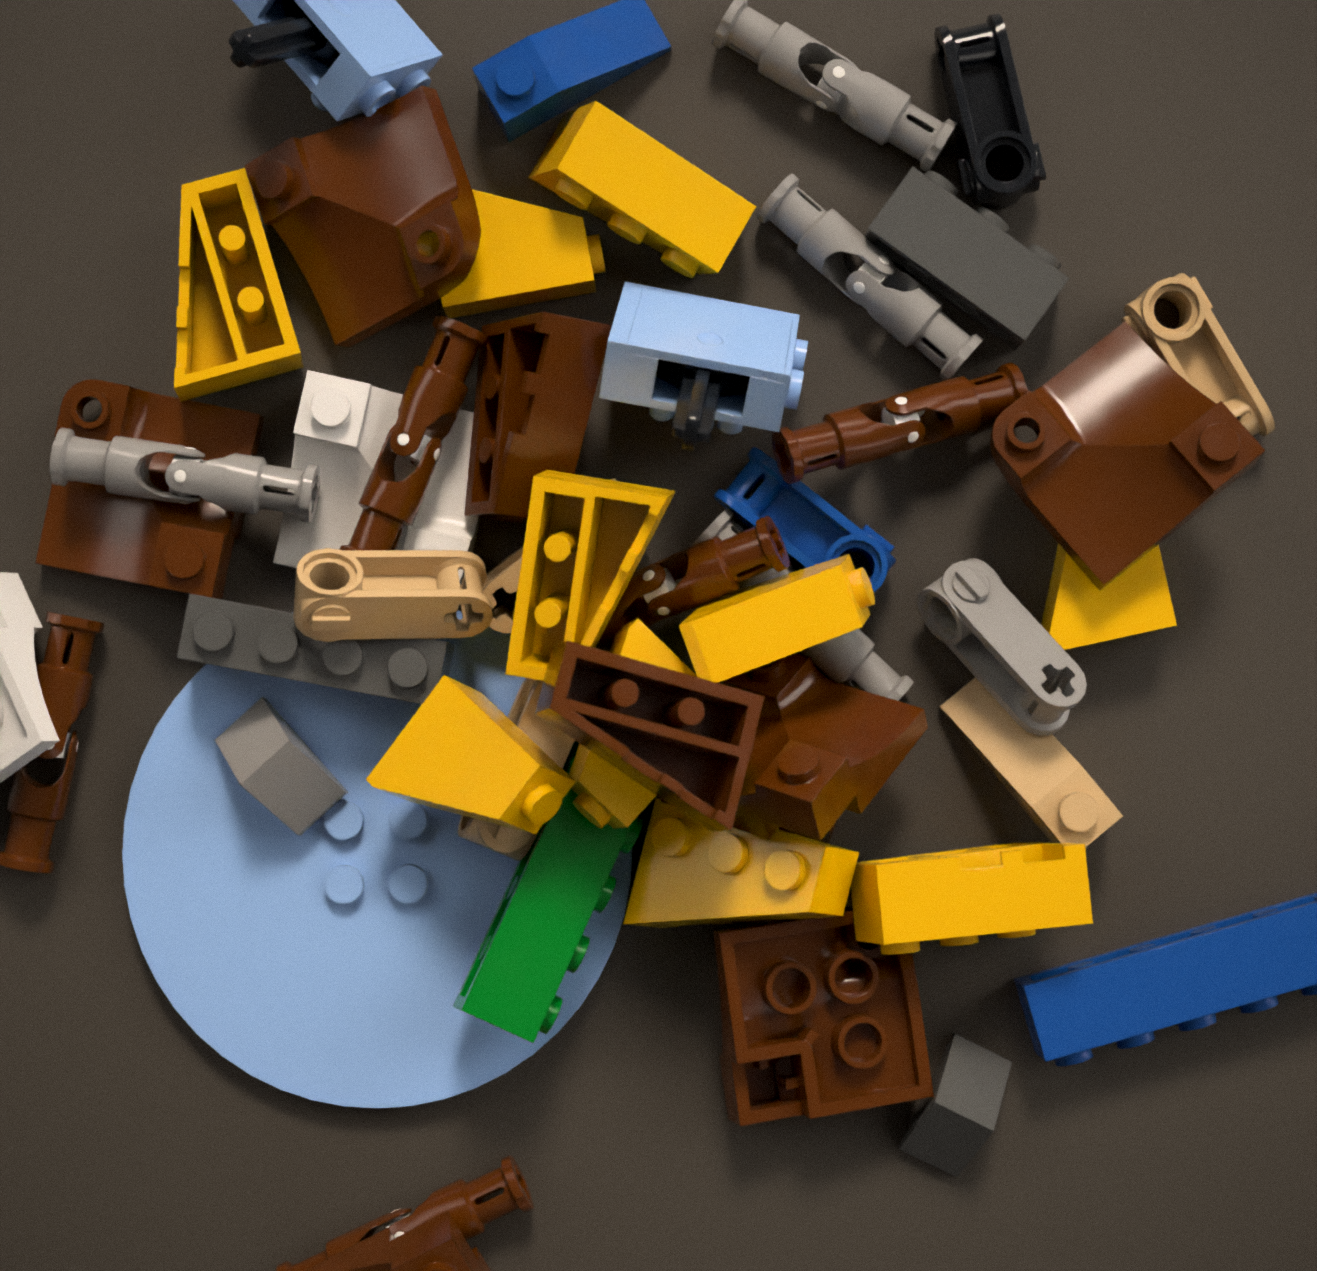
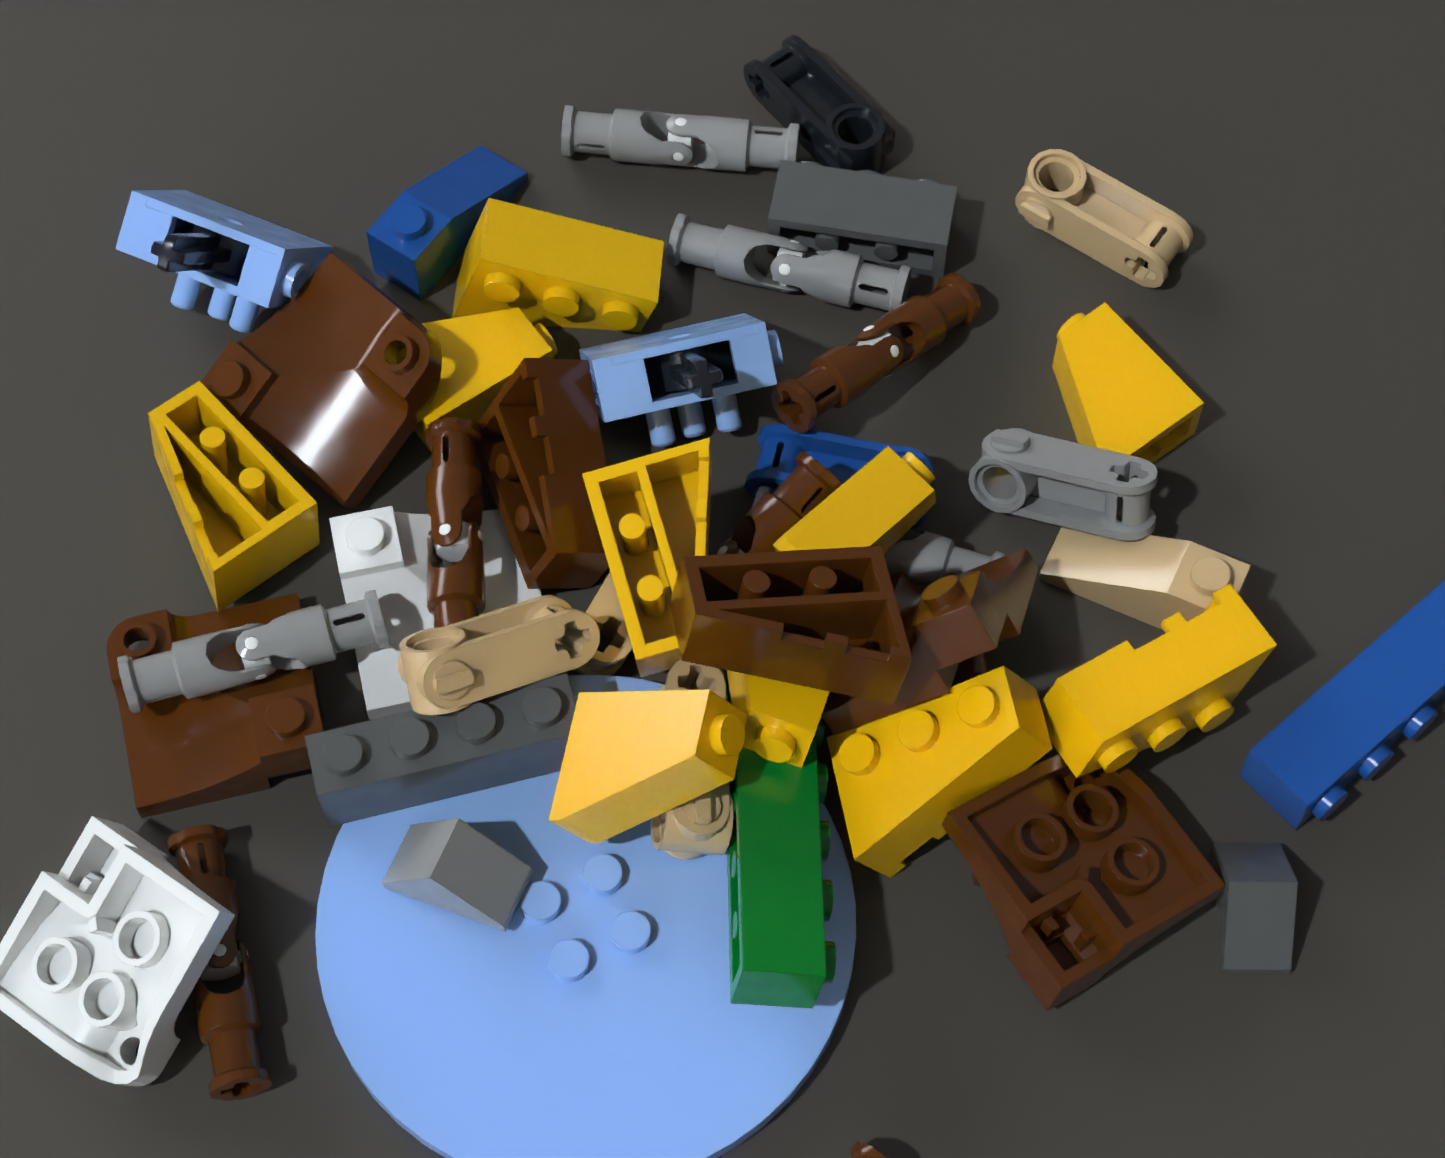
camera: 30 degrees left, 25 degrees down
reddish brown slope [990,321,1265,591] -> none

